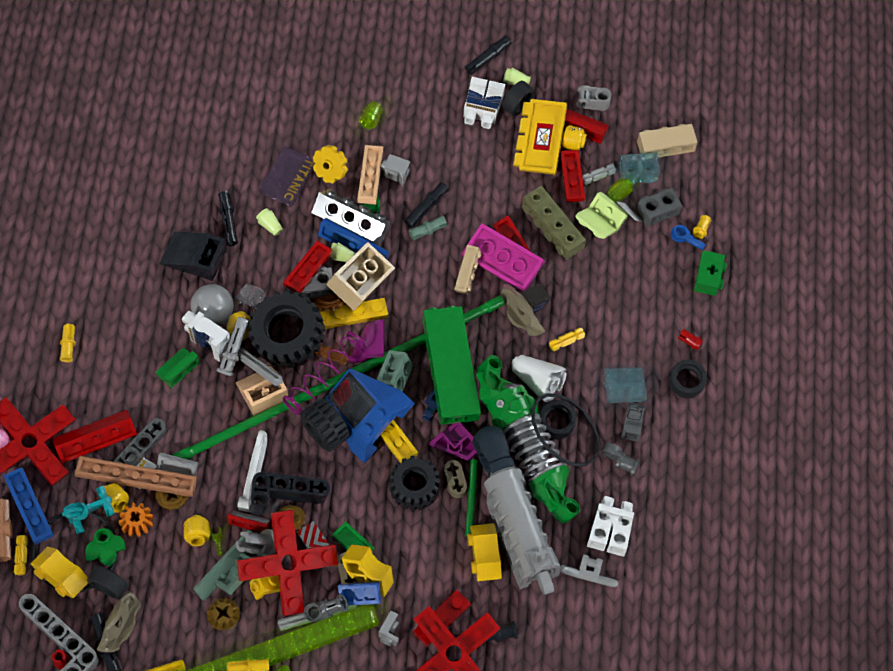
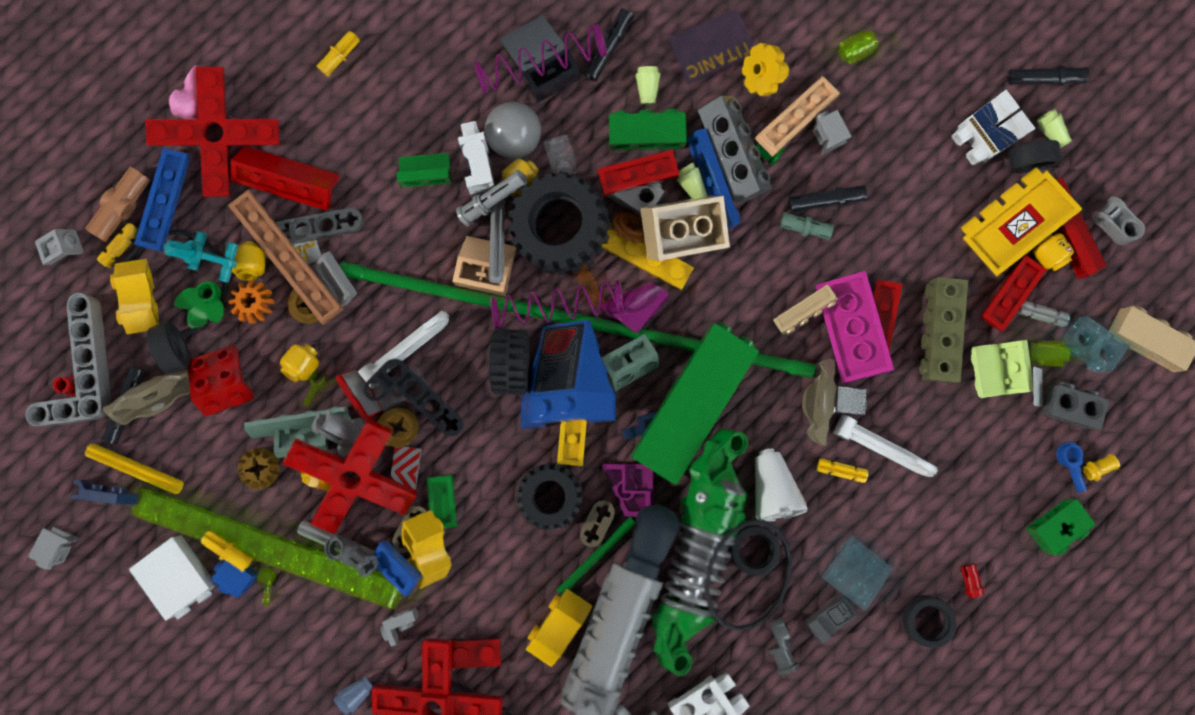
camera: 40 degrees right, 20 degrees up
none -> red bracket [188,345,254,417]
none -> magenta piece [473,24,607,94]
none -> green brick [609,109,686,151]
none -> white piece [833,415,938,477]

